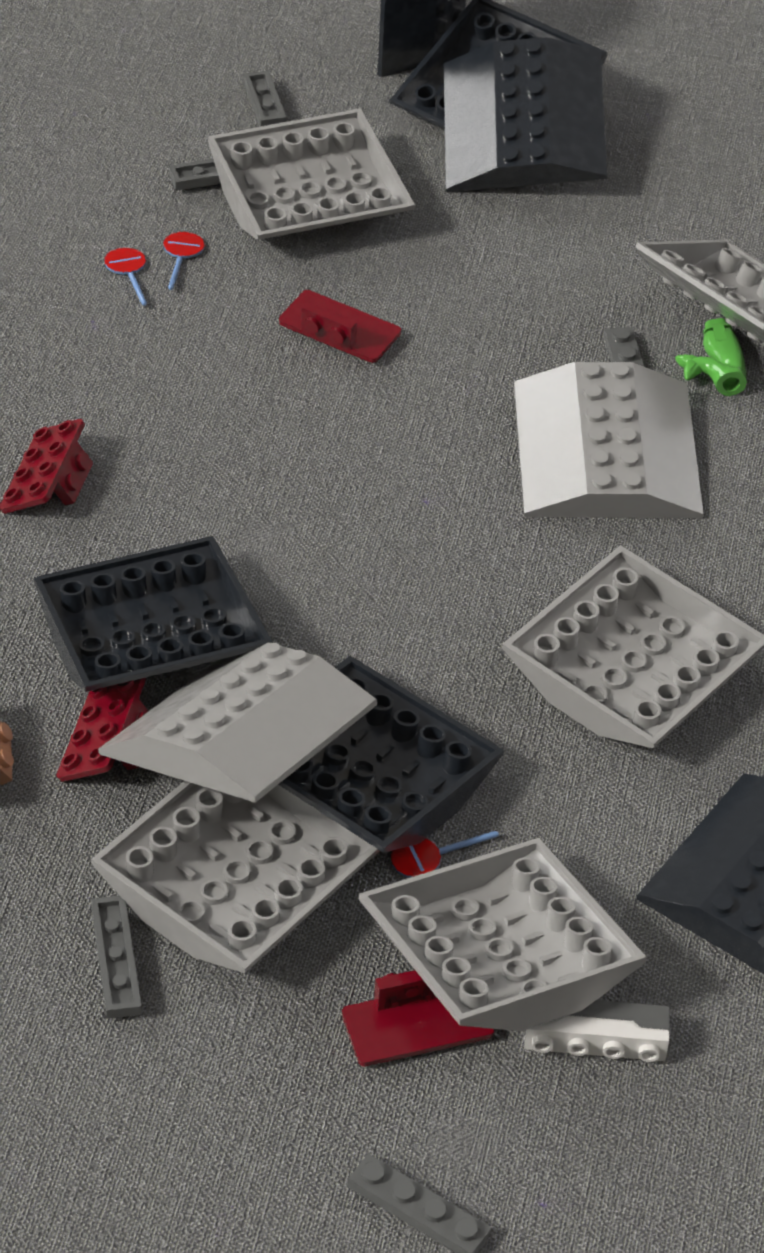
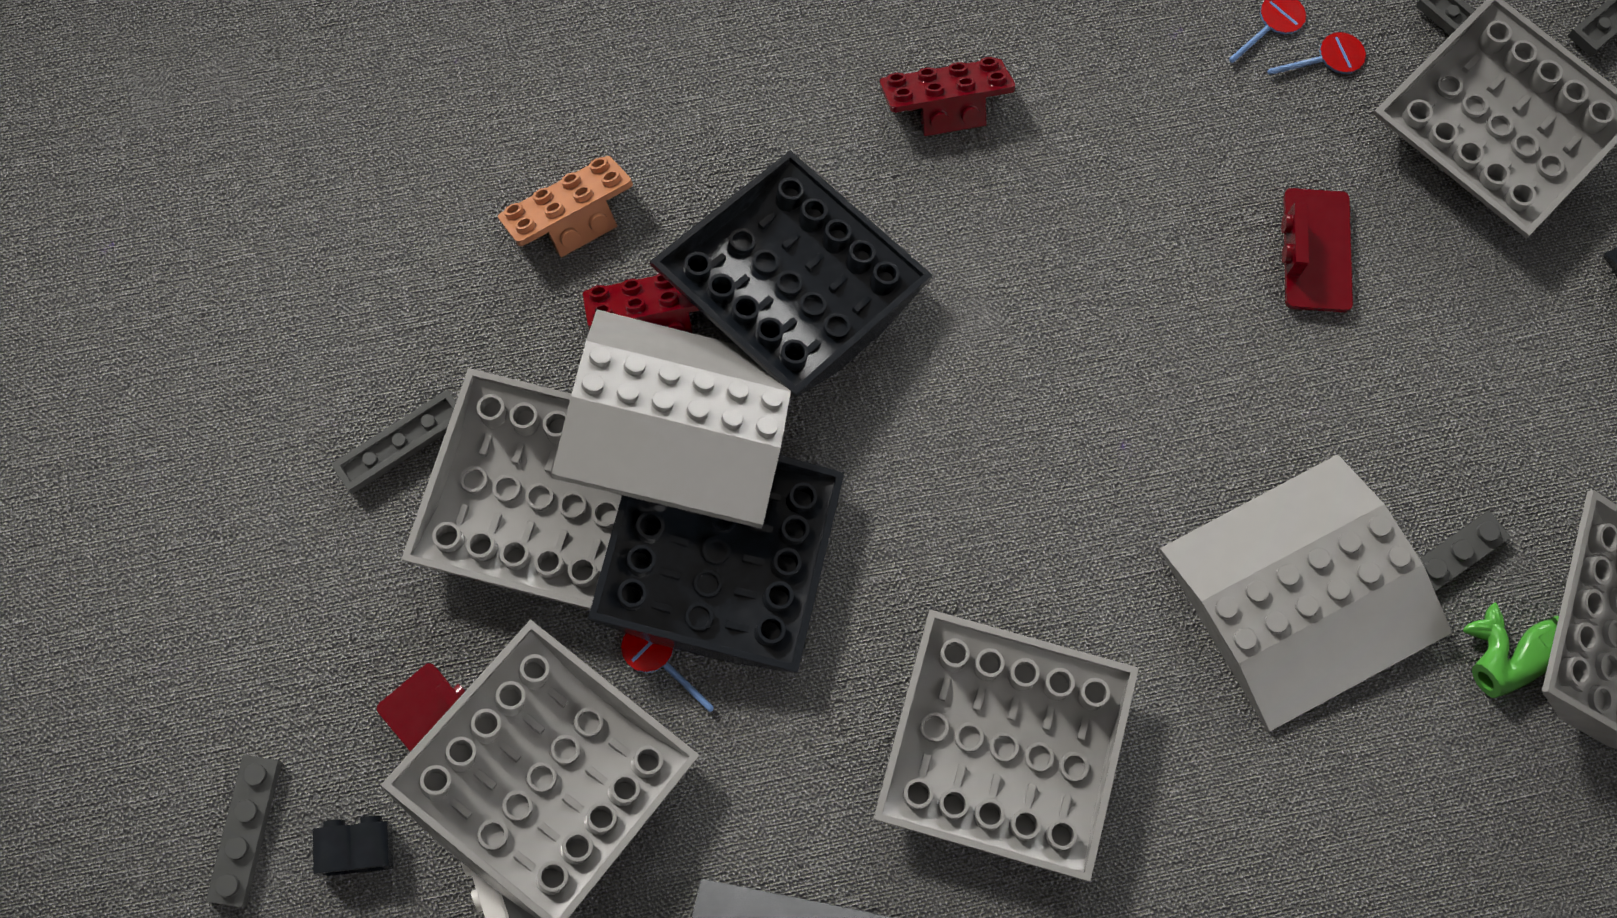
camera: 65 degrees right, 25 degrees up
none -> black brick [313,815,394,877]

